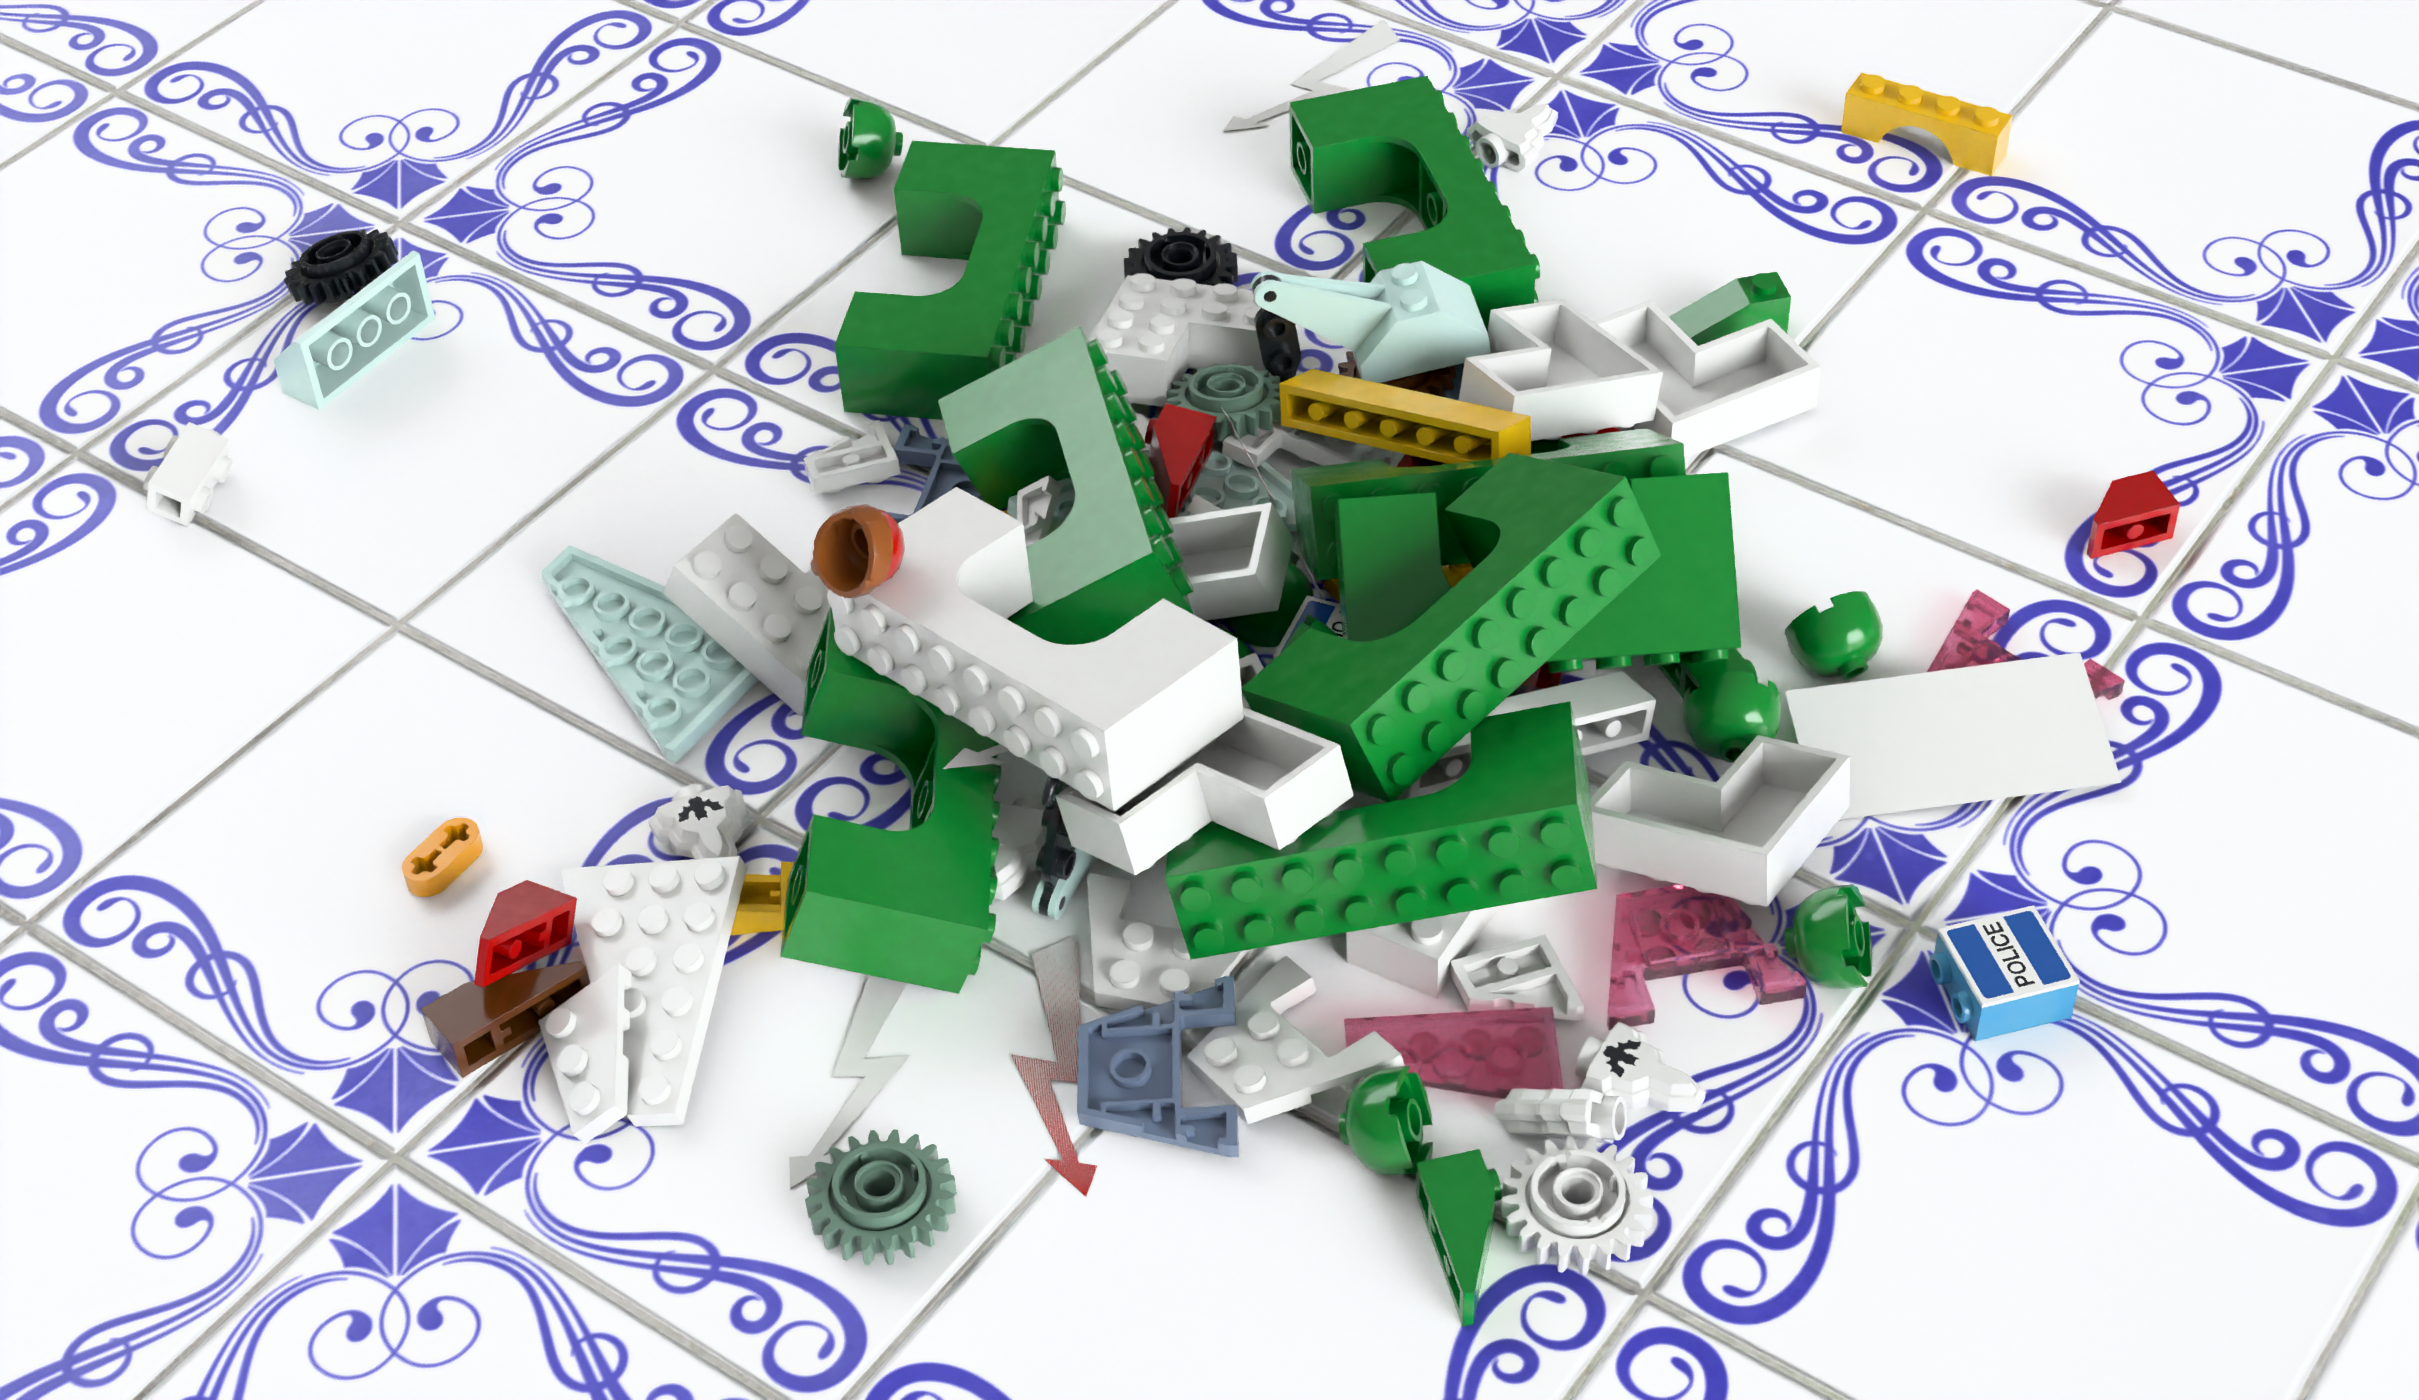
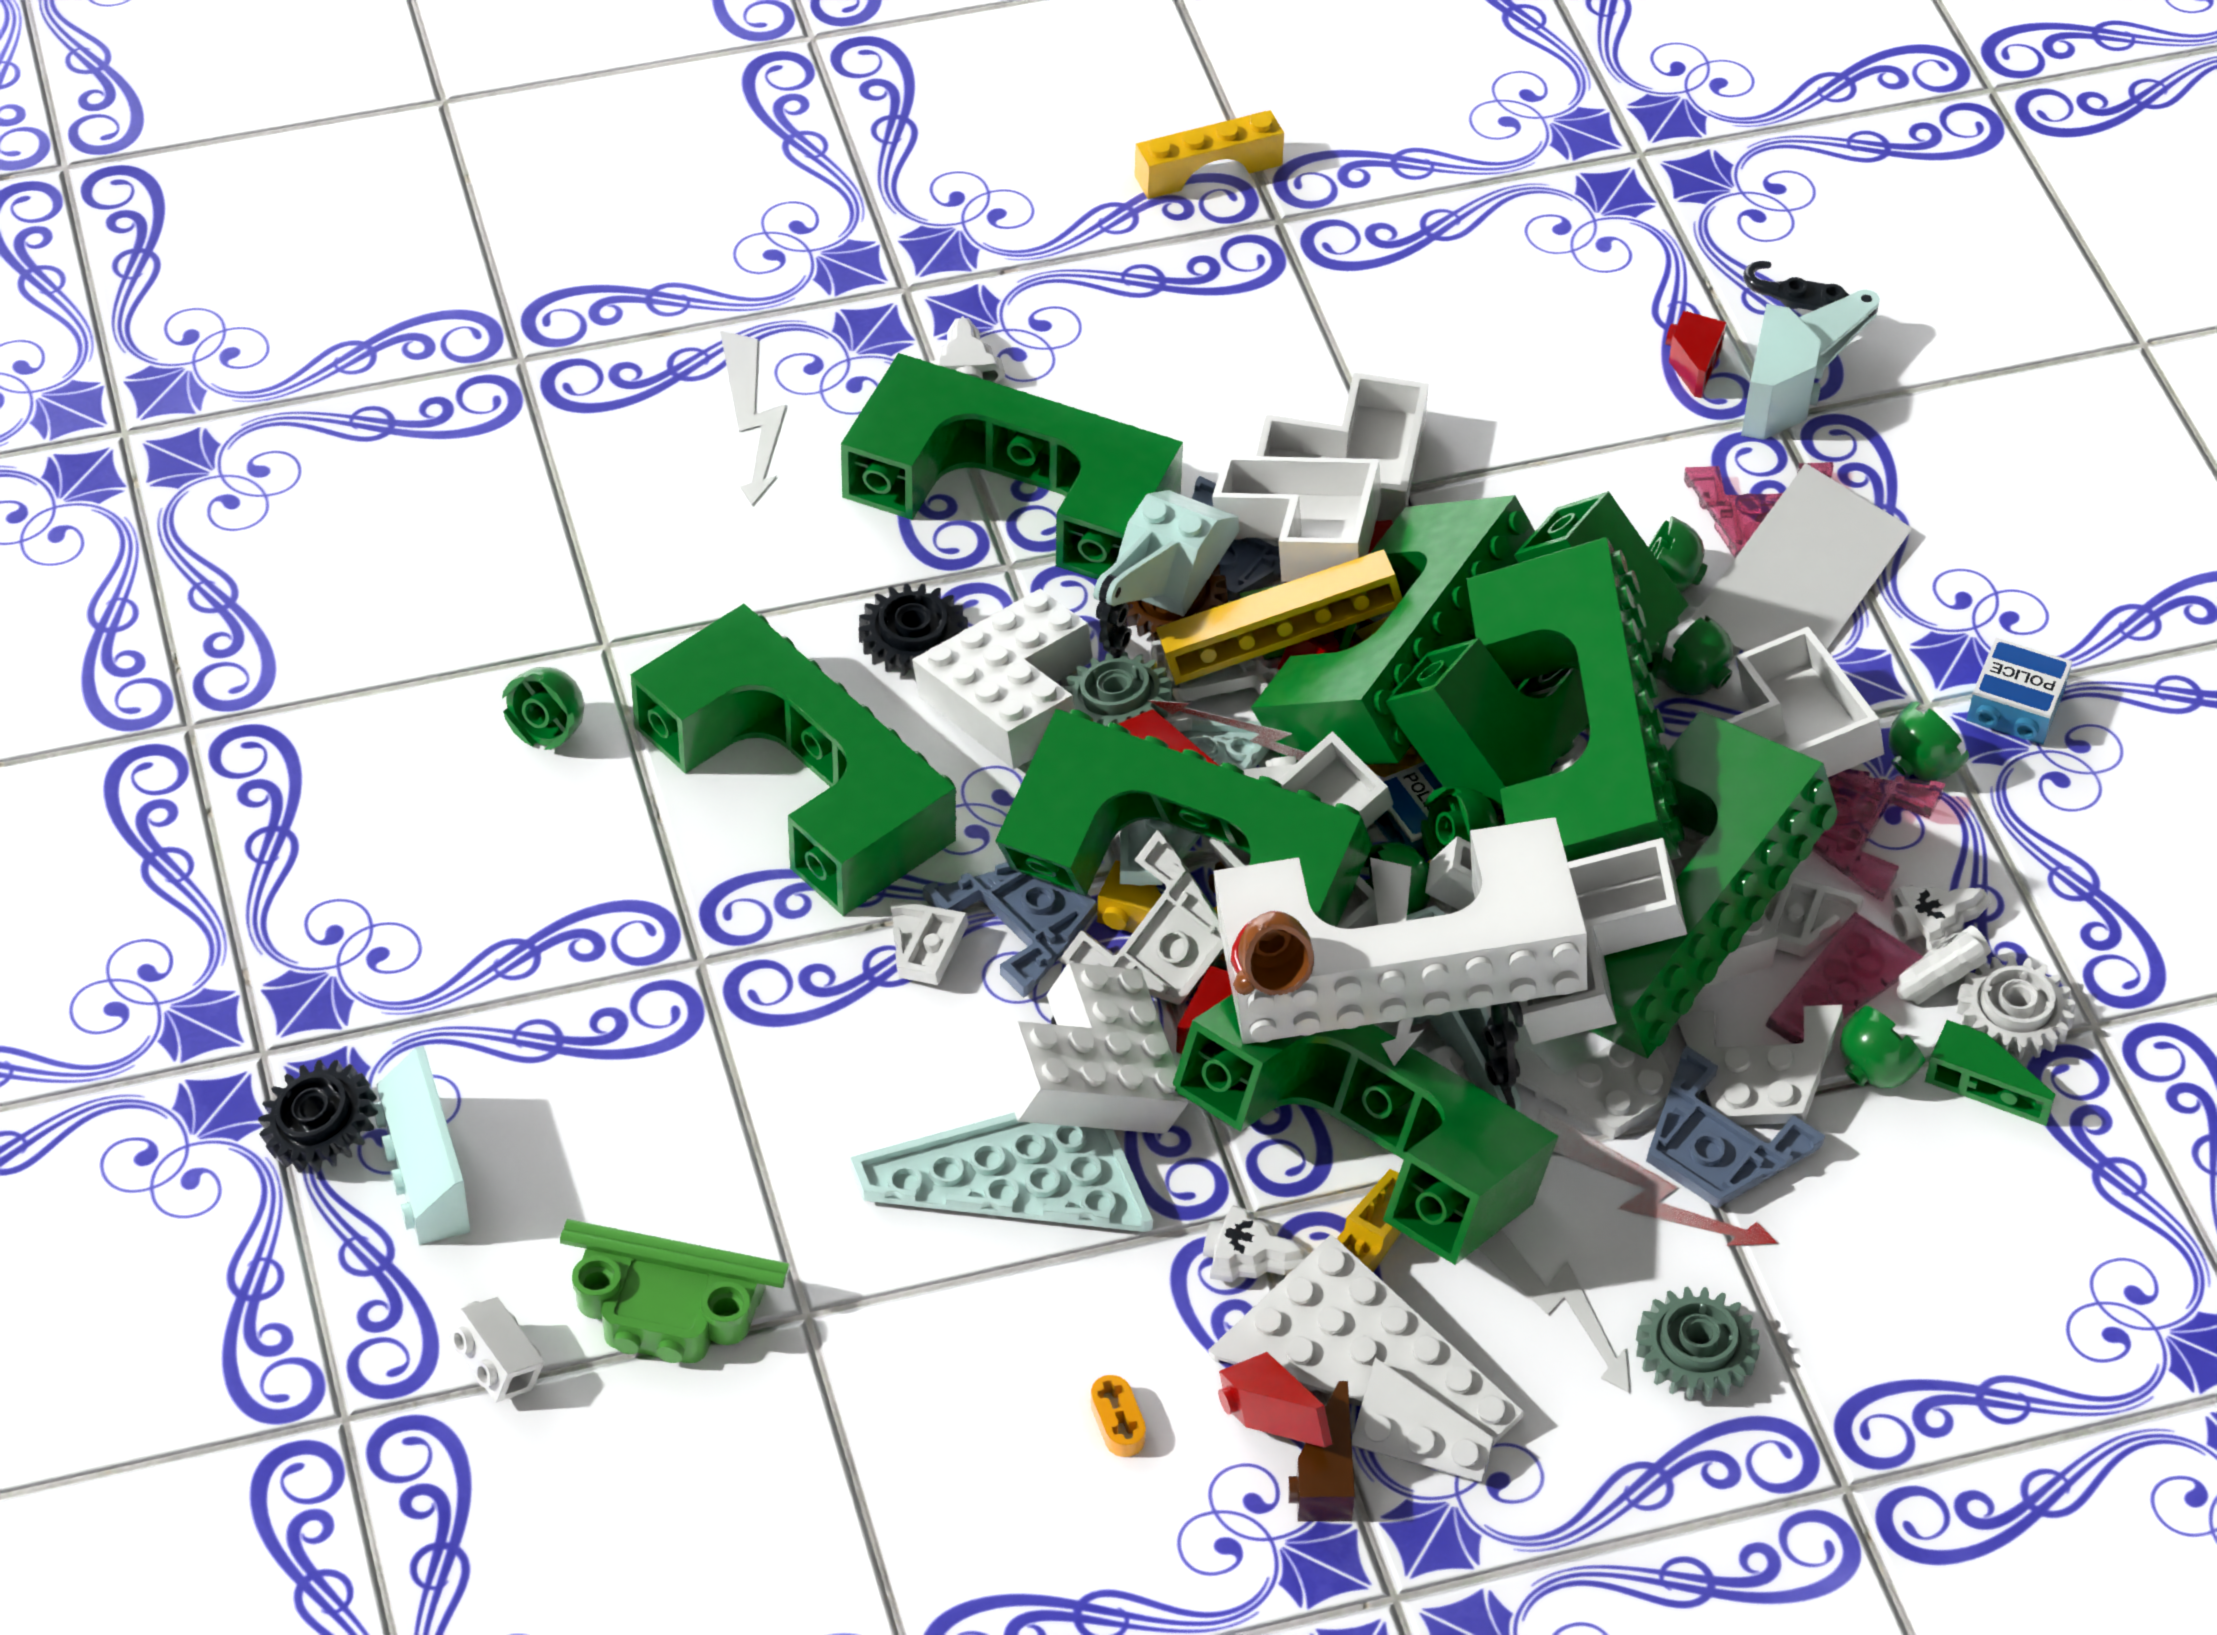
camera: 55 degrees left, 5 degrees up
slope [1669,271,1791,346] -> none
none -> bright green brick [560,1219,790,1363]
none -> light aqua slope [1741,261,1880,440]

